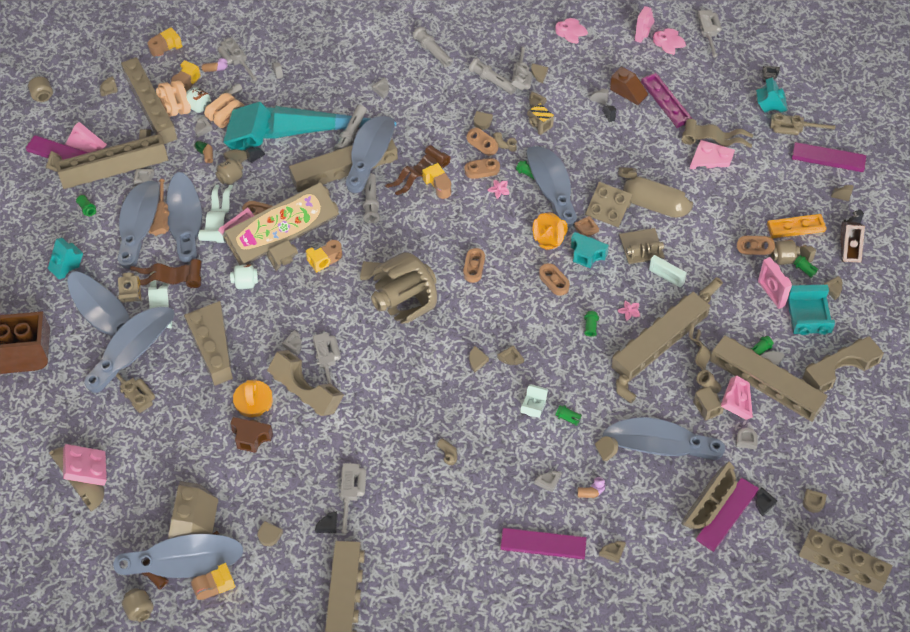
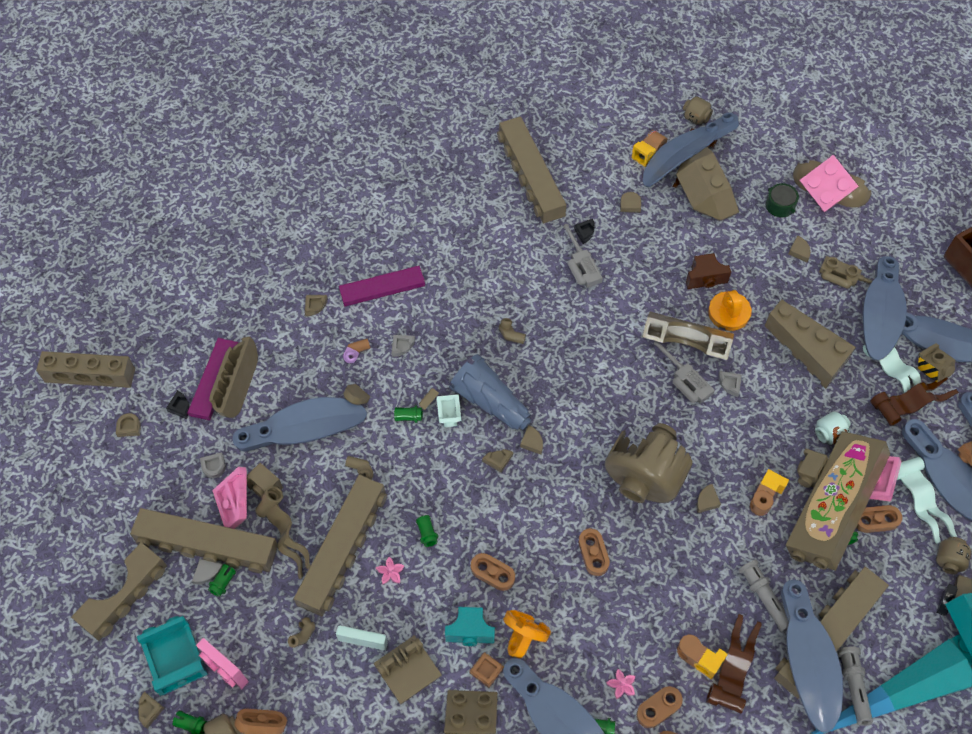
camera: 155 degrees right, 5 degrees up
none -> dark tan tile [419,388,439,410]
none -> sand blue cone [449,354,532,431]
none -> piece [765,183,799,218]
none -> dark tan tile [788,236,811,262]

